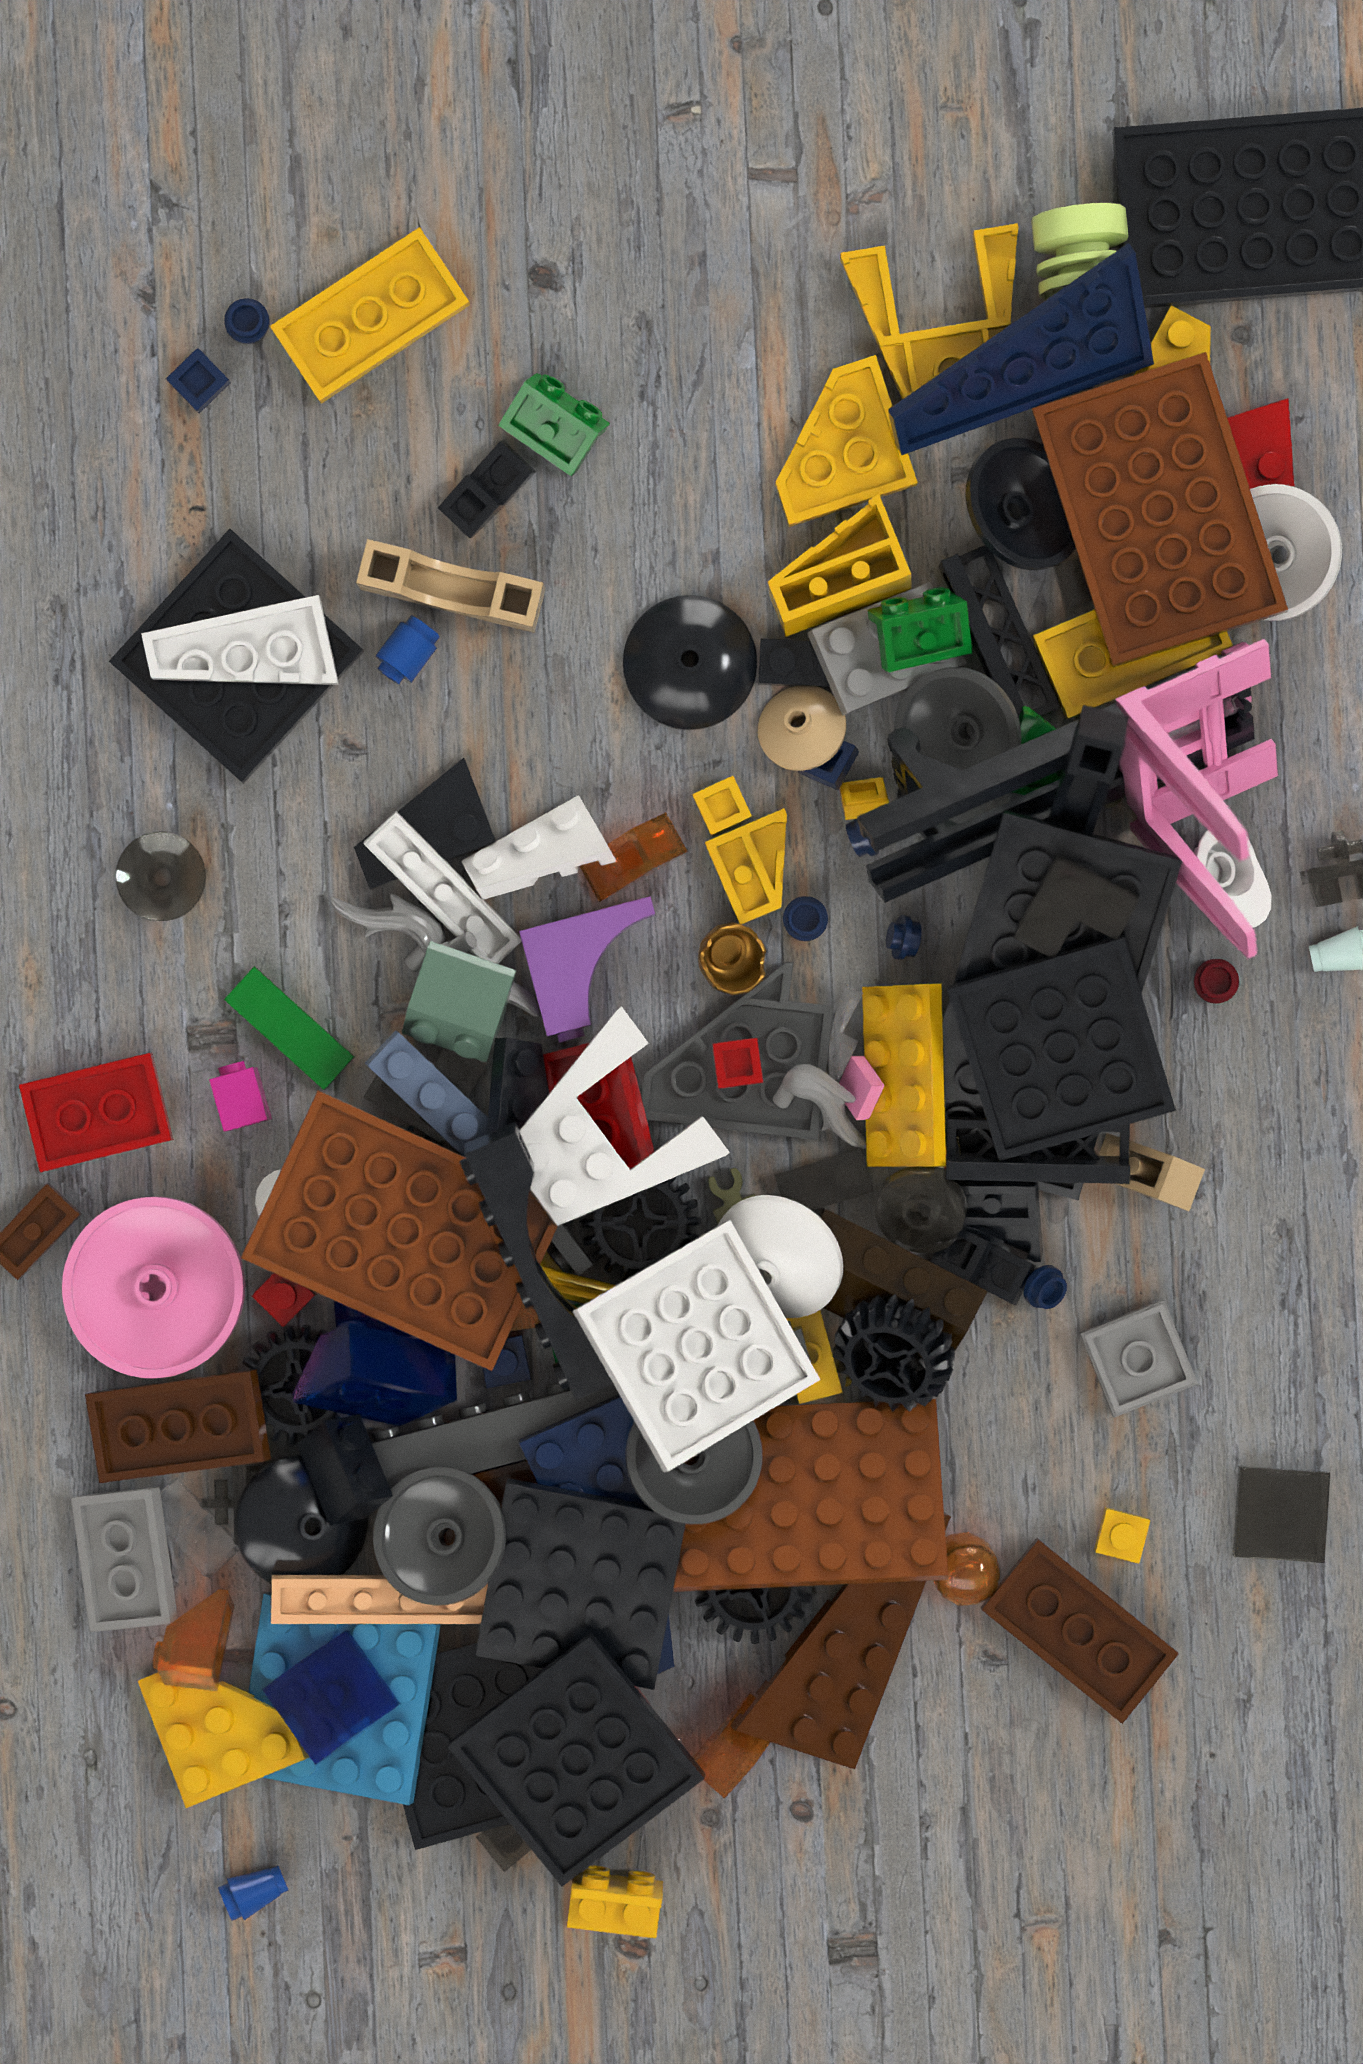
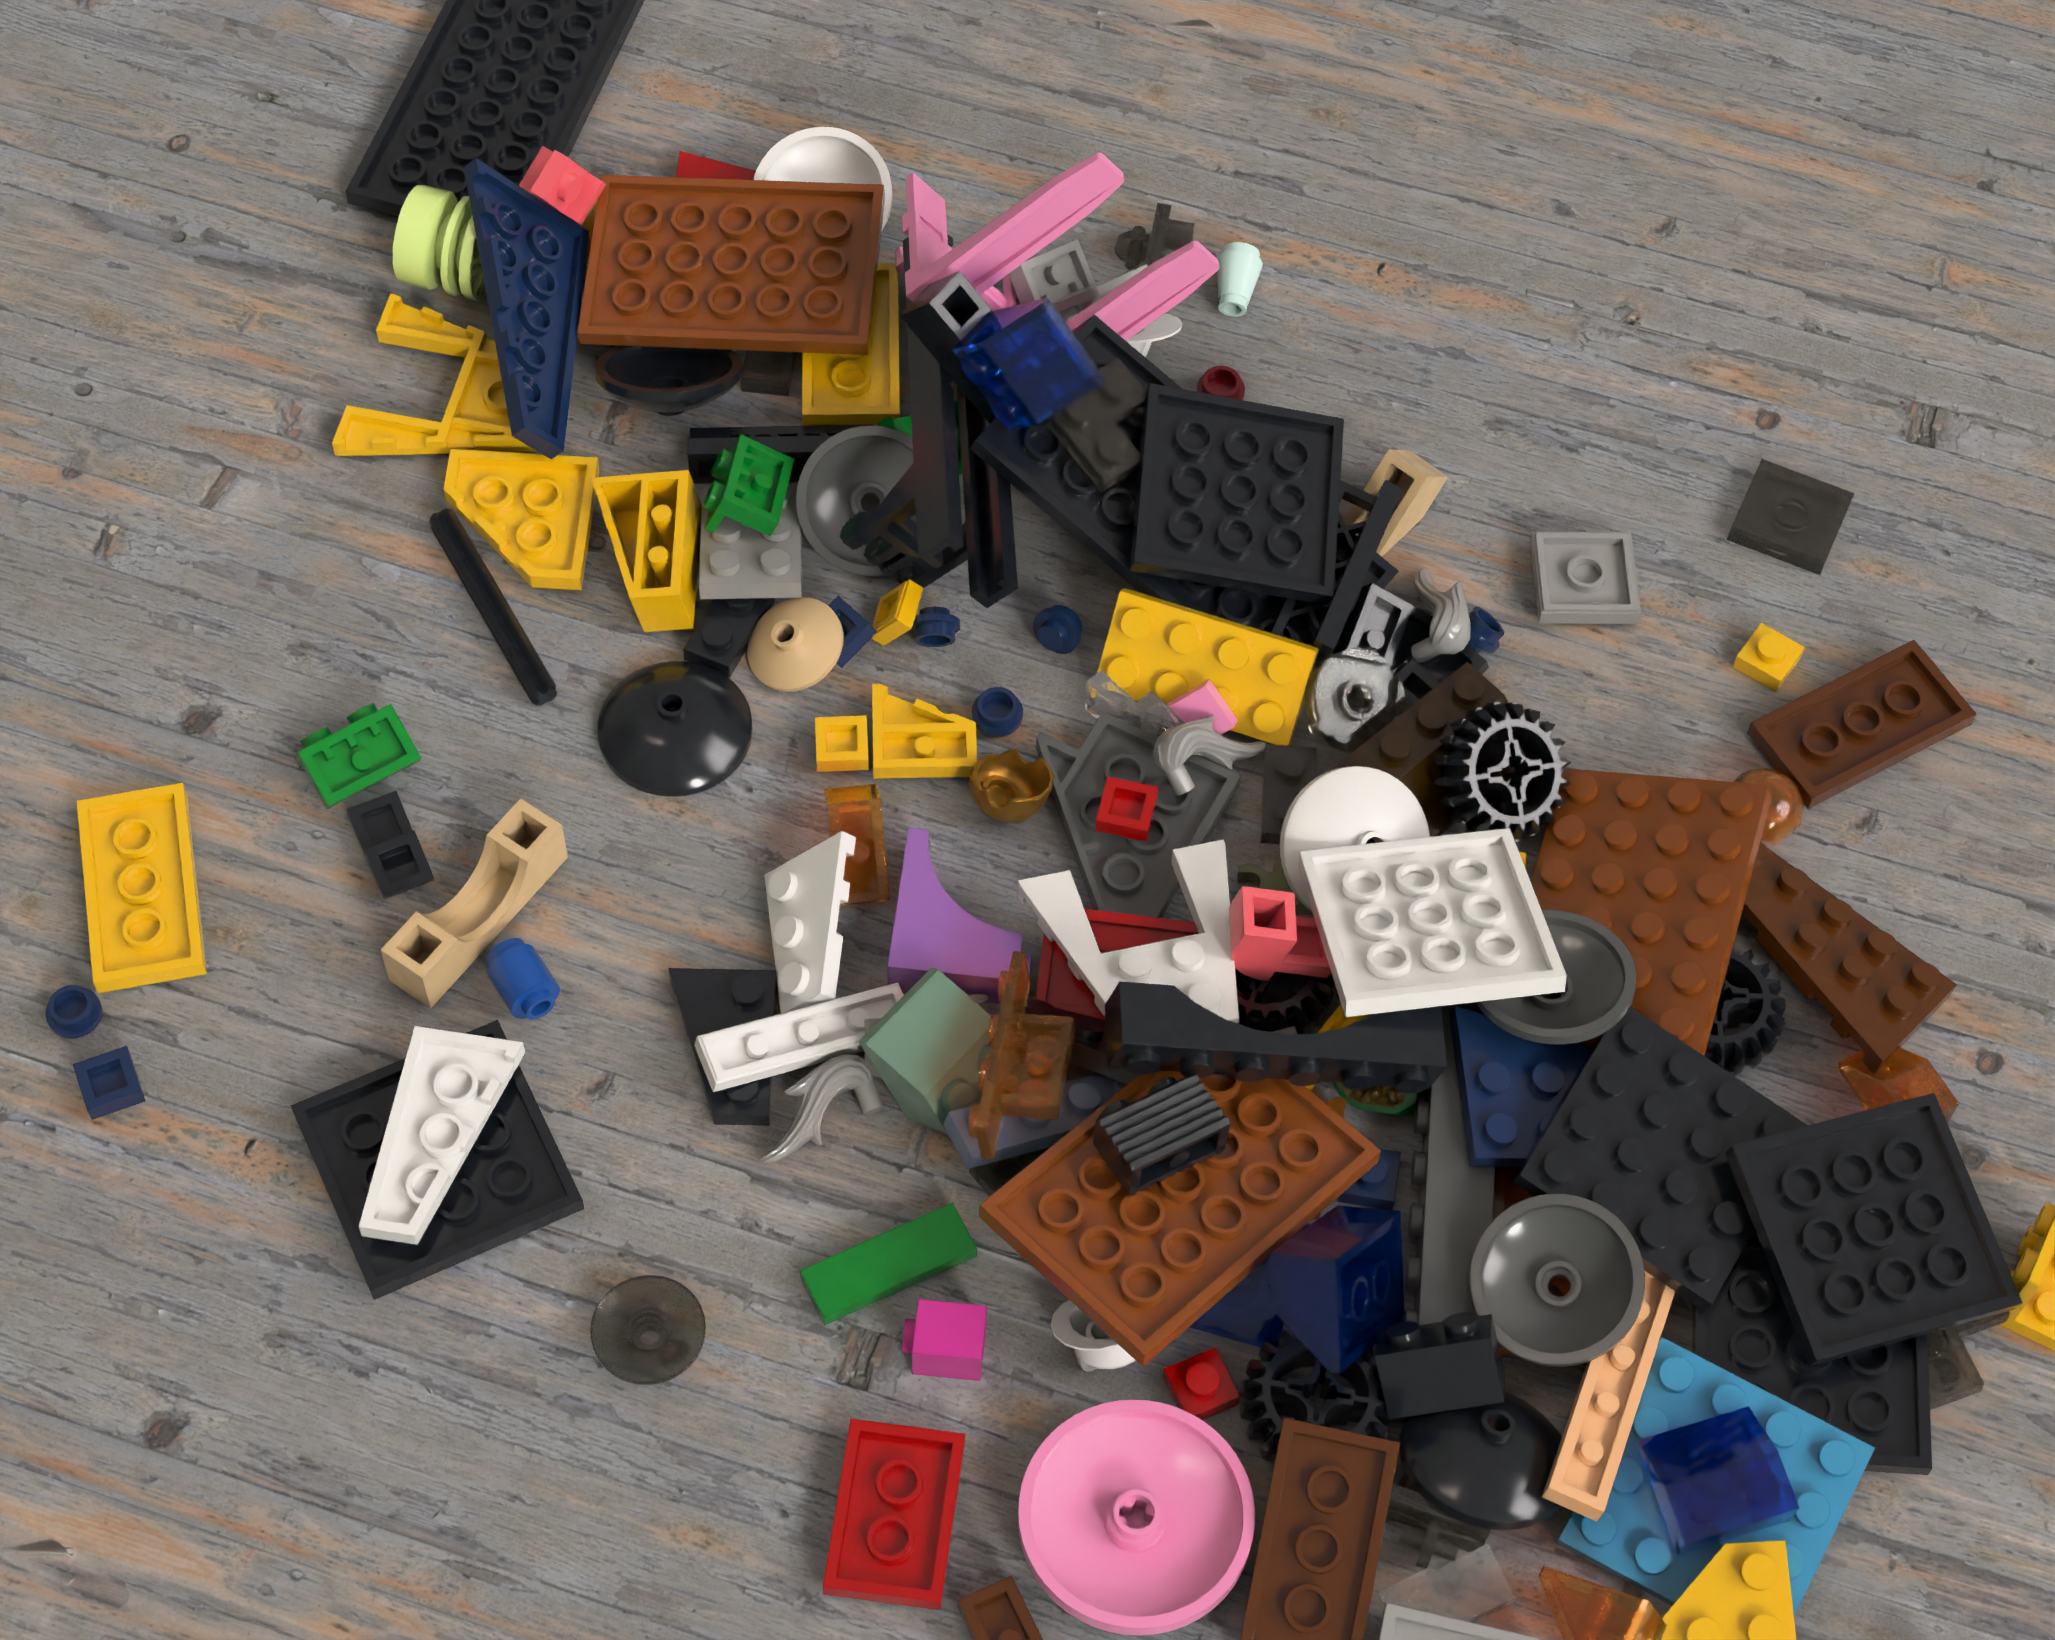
camera: 75 degrees left, 30 degrees down
none -> black axle [430,508,557,706]
none -> coral brick [519,146,606,226]
none -> clear blue slope [952,298,1105,430]
none -> clear orange bracket [969,951,1076,1159]
none -> light grey bracket [1009,239,1148,325]
none -> black brick [1093,1073,1230,1196]
none -> coral brick [1229,886,1331,982]
none -> light grey piece [1411,568,1471,663]

